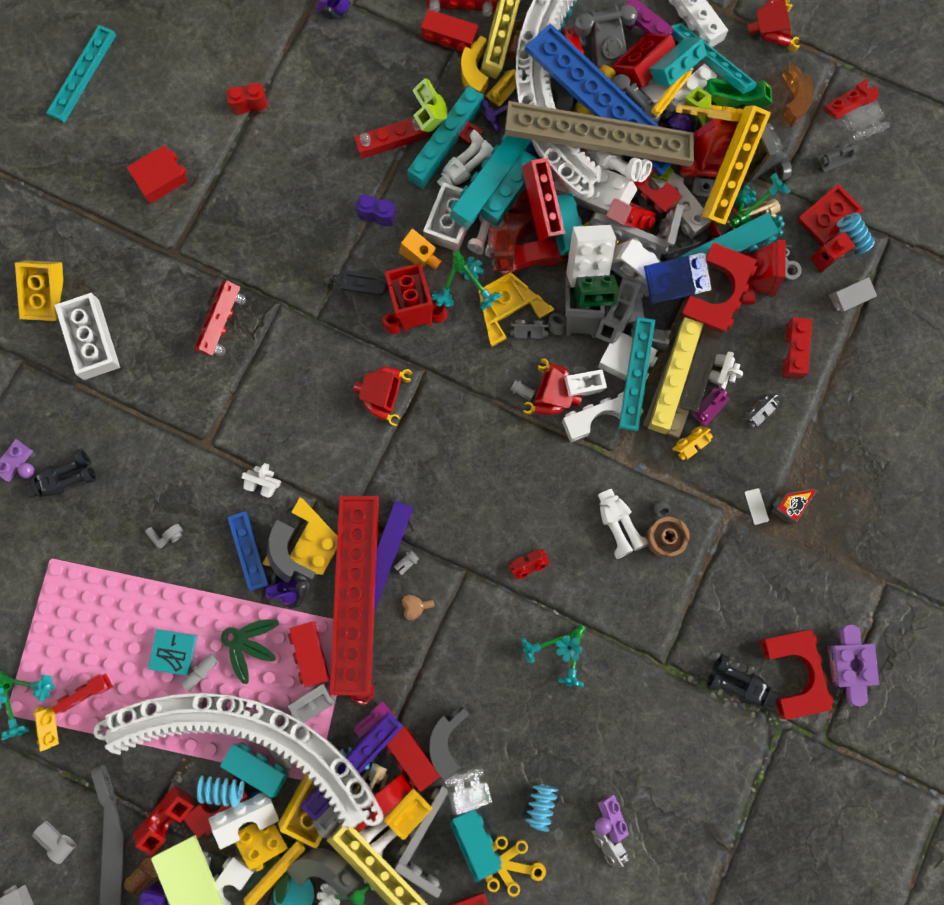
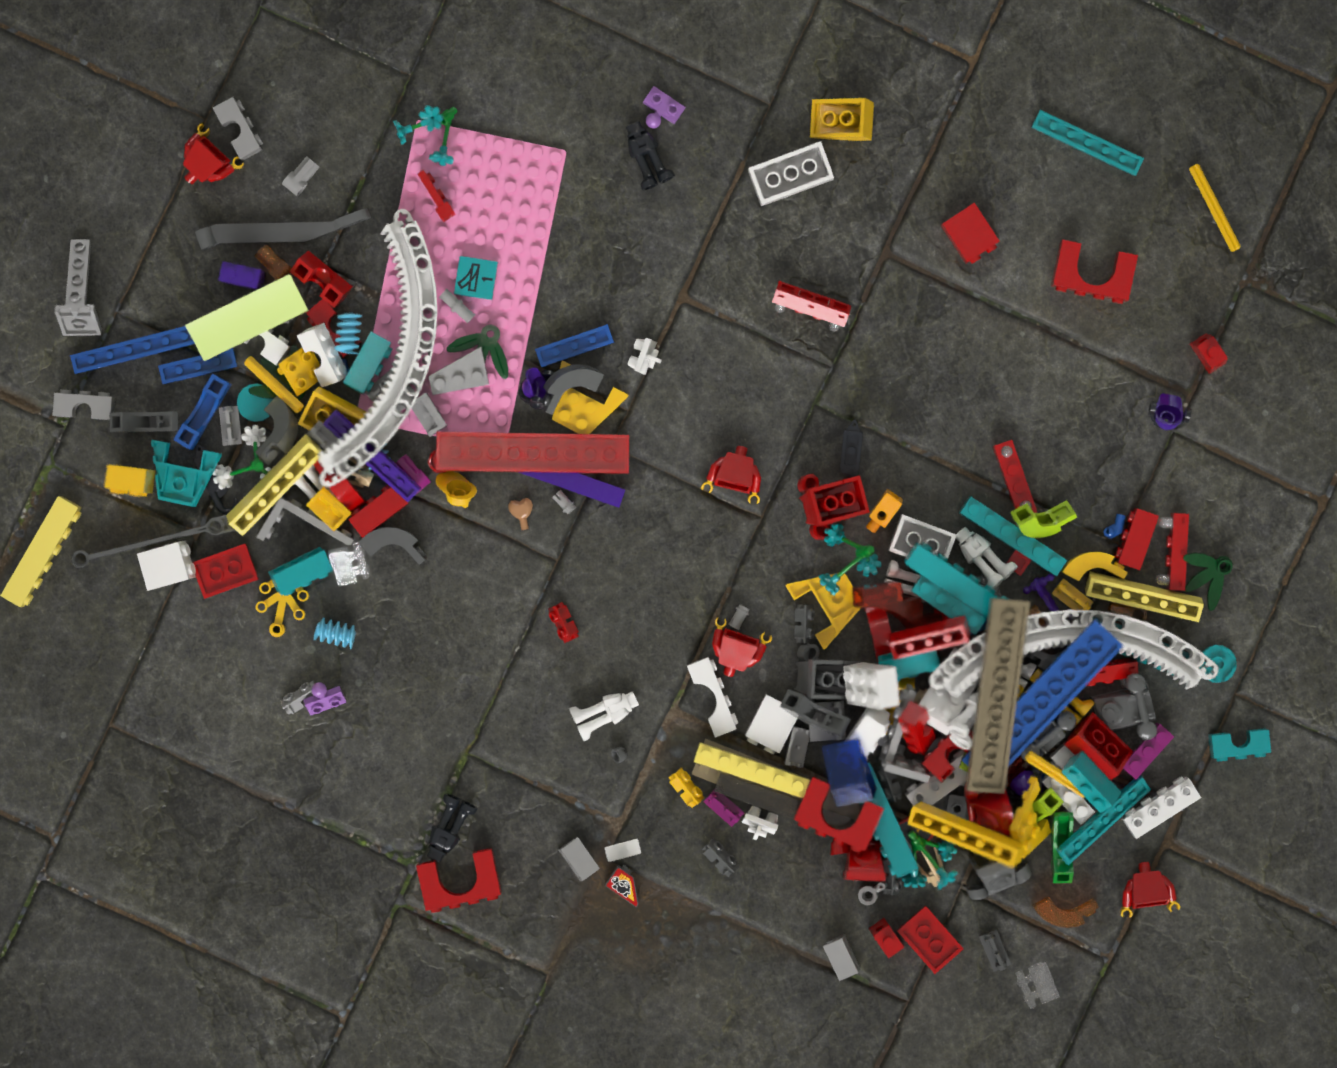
camera: 90 degrees right, 10 degrees up
yellow hinge [33,706,59,752] -> none
light grey plate [145,524,183,549] -> none
red brick [226,83,268,114] -> none
red brick [288,621,330,687] -> none
dark purple brick [356,195,396,226] -> none
teal plant [521,624,586,688] -> none
white arch [564,369,607,396] -> none
dark green brick [574,275,619,307] -> none
teal tile [618,317,655,432] -> none
medium nougat brick [646,517,690,558] -> none
red arch [783,317,812,380] -> none
red plate [825,79,878,120] -> none
medium lavender brick [827,625,879,706] -> none
medium azure piece [836,213,875,255] -> none
none -> light grey wing [429,346,490,395]
none -> yellow piece [435,471,477,508]
none -> light grey hinge [559,837,600,881]
none -> red arch [1051,240,1138,304]
none -> blue arm [1103,514,1126,539]

